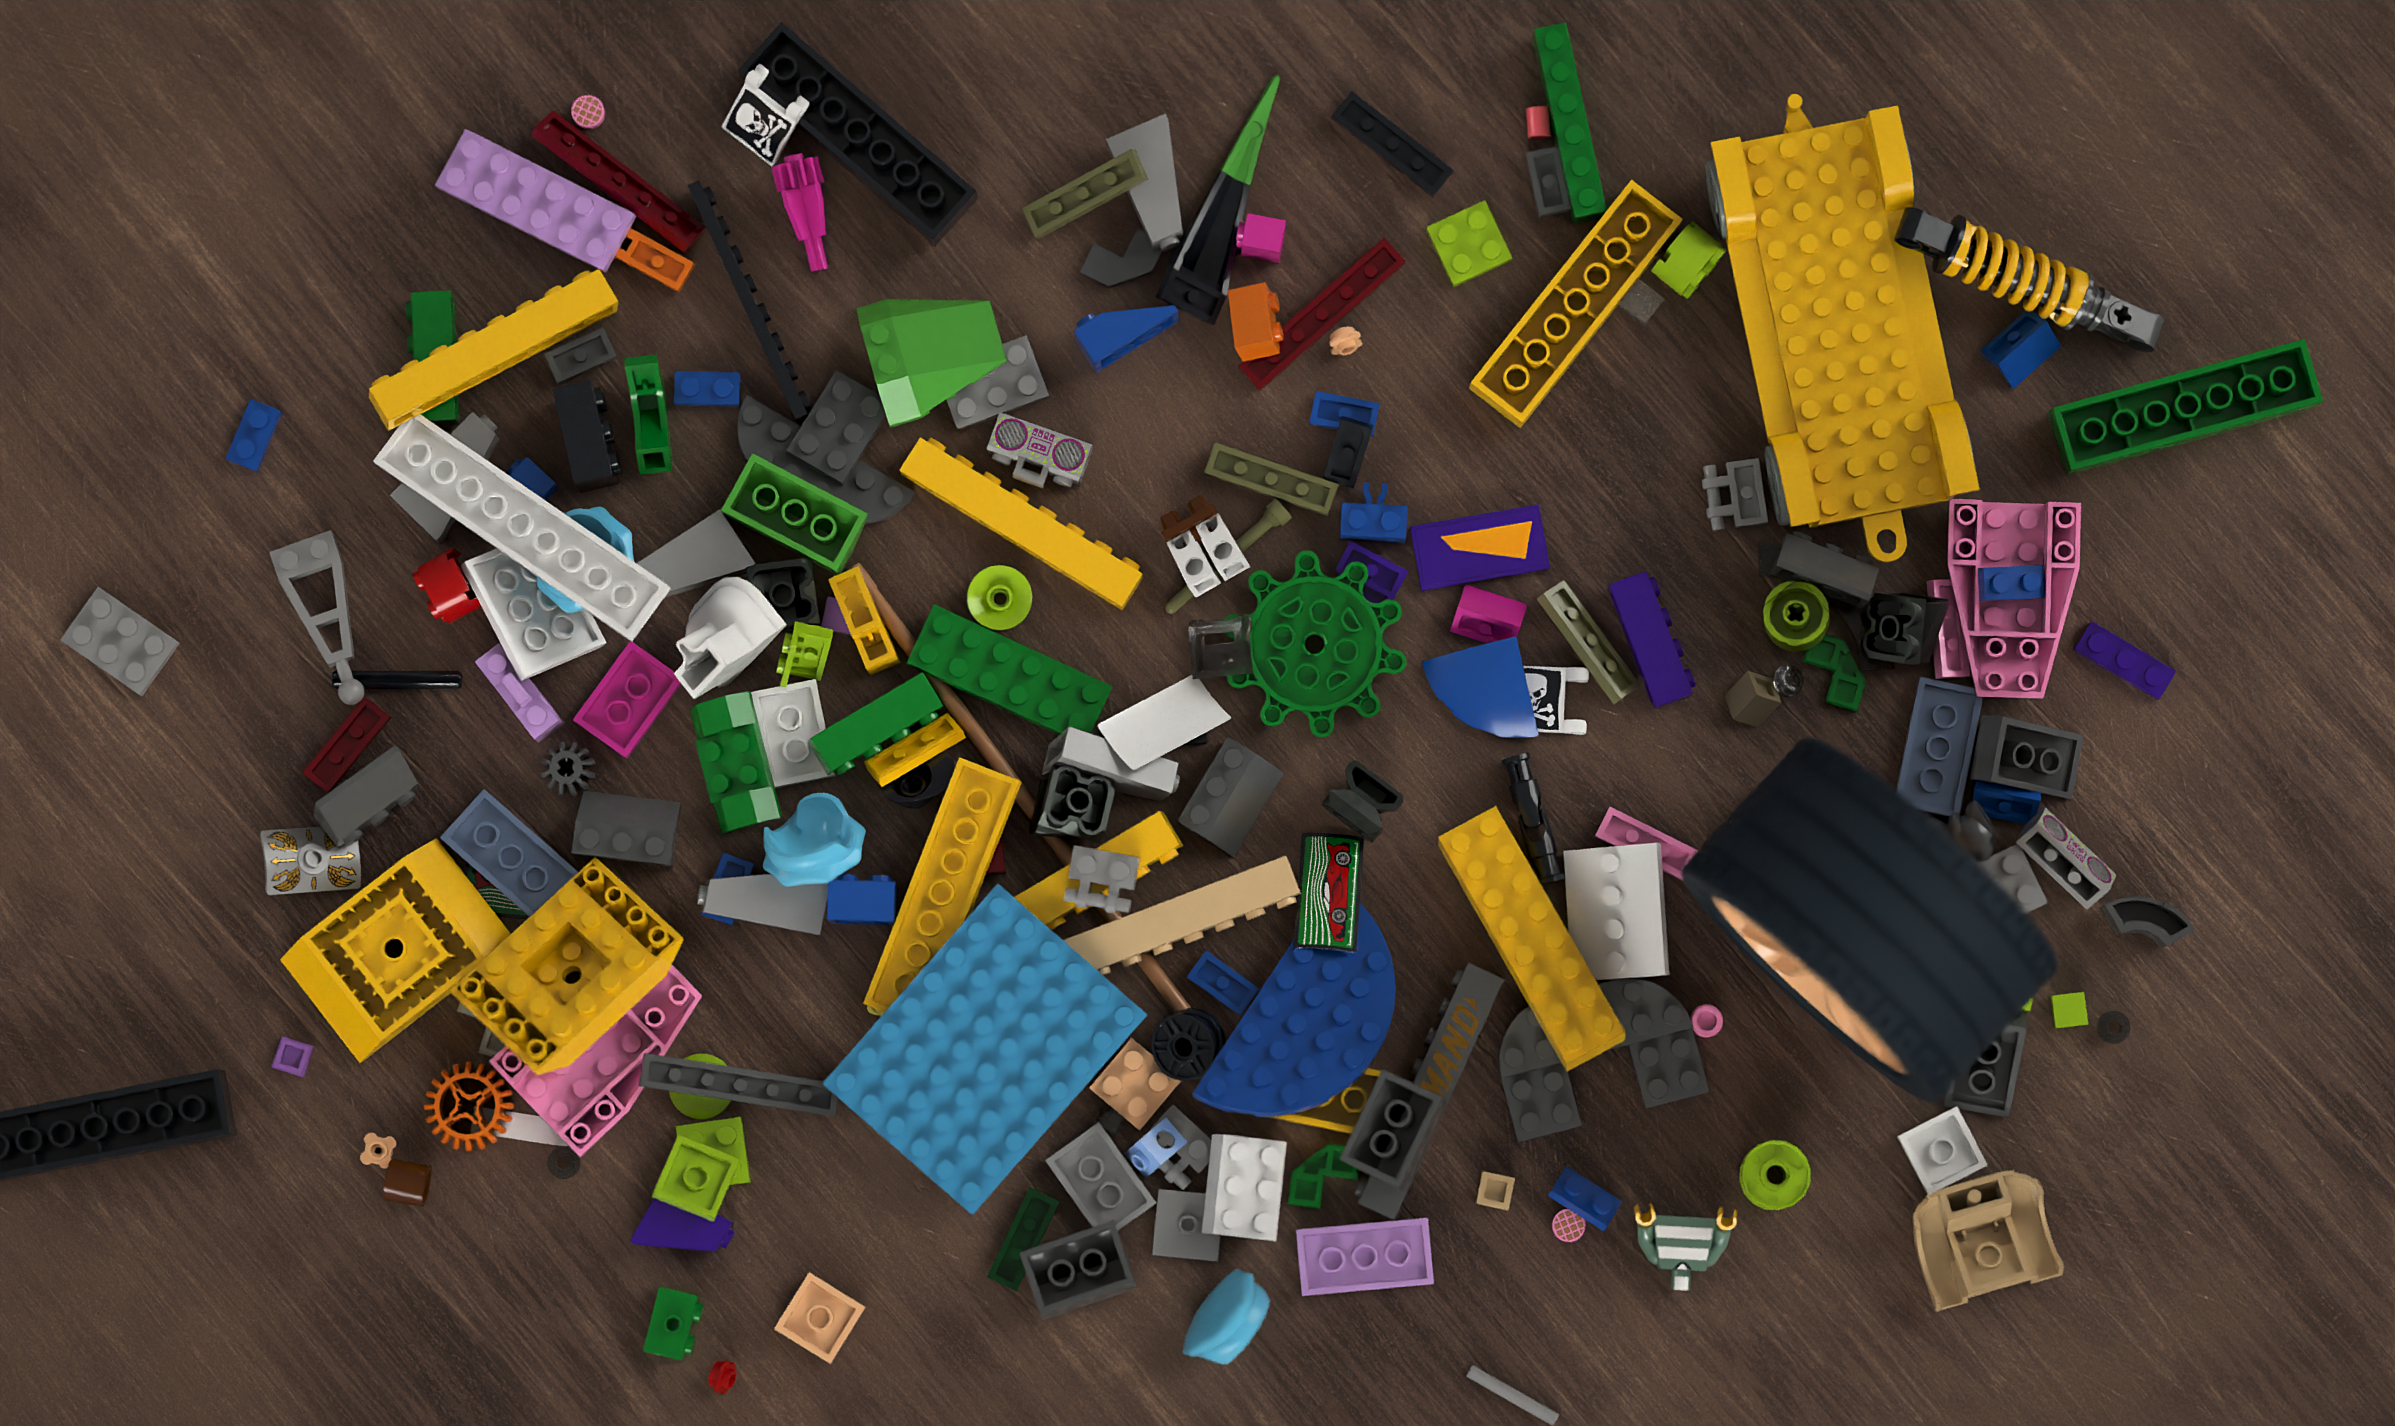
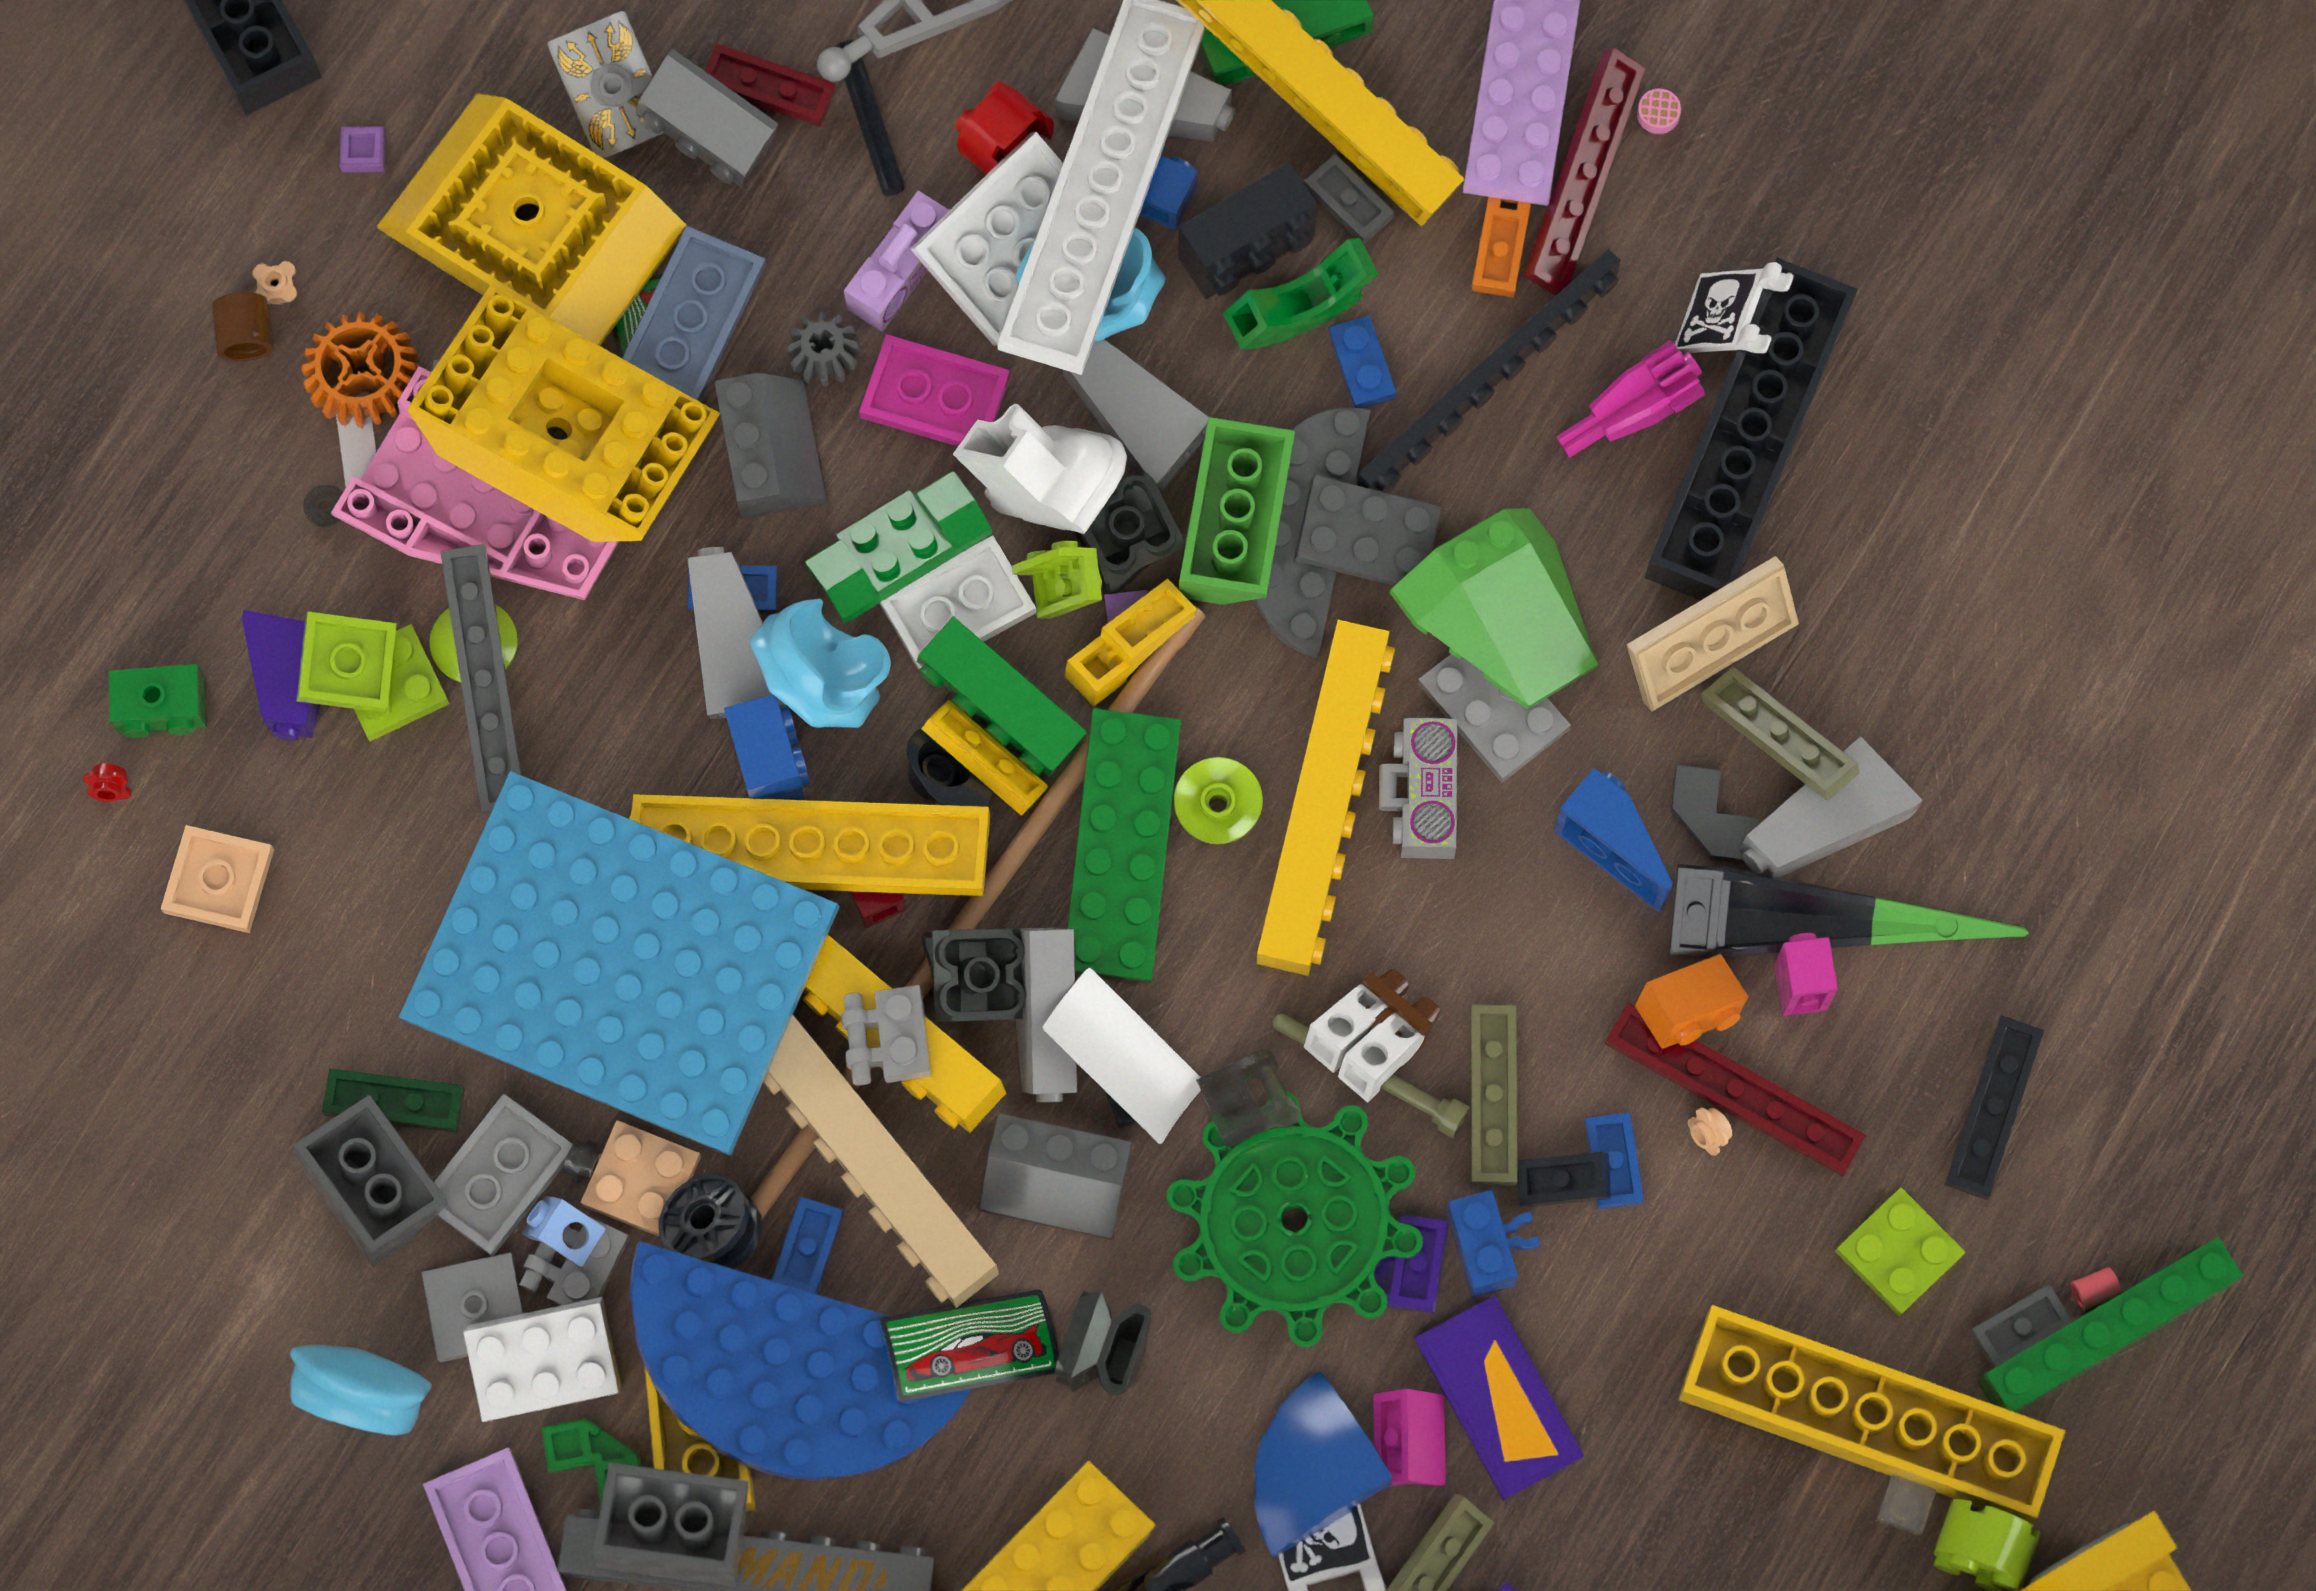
camera: 70 degrees right, 10 degrees down
none -> tan tile [1627,556,1799,712]

